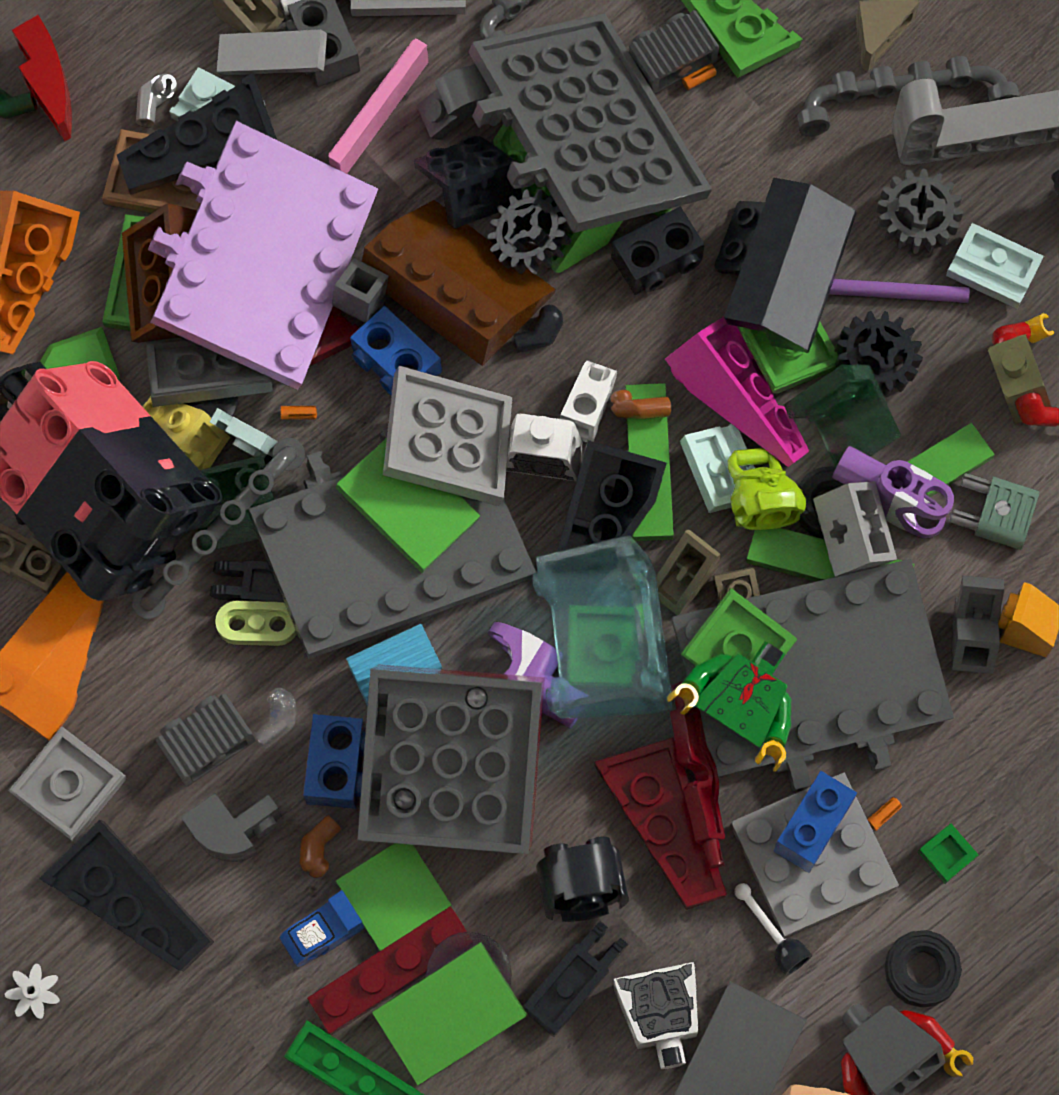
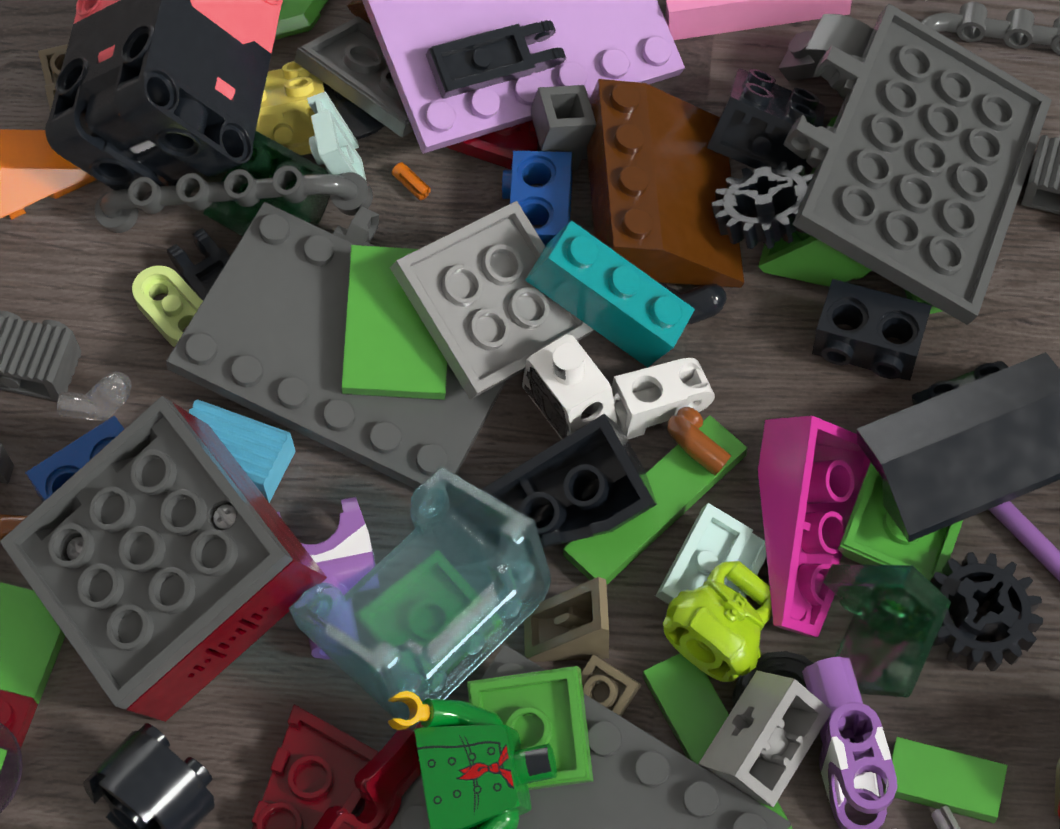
camera: 50 degrees right, 10 degrees down
none -> black hinge [426,20,566,99]
none -> teal brick [525,220,695,368]

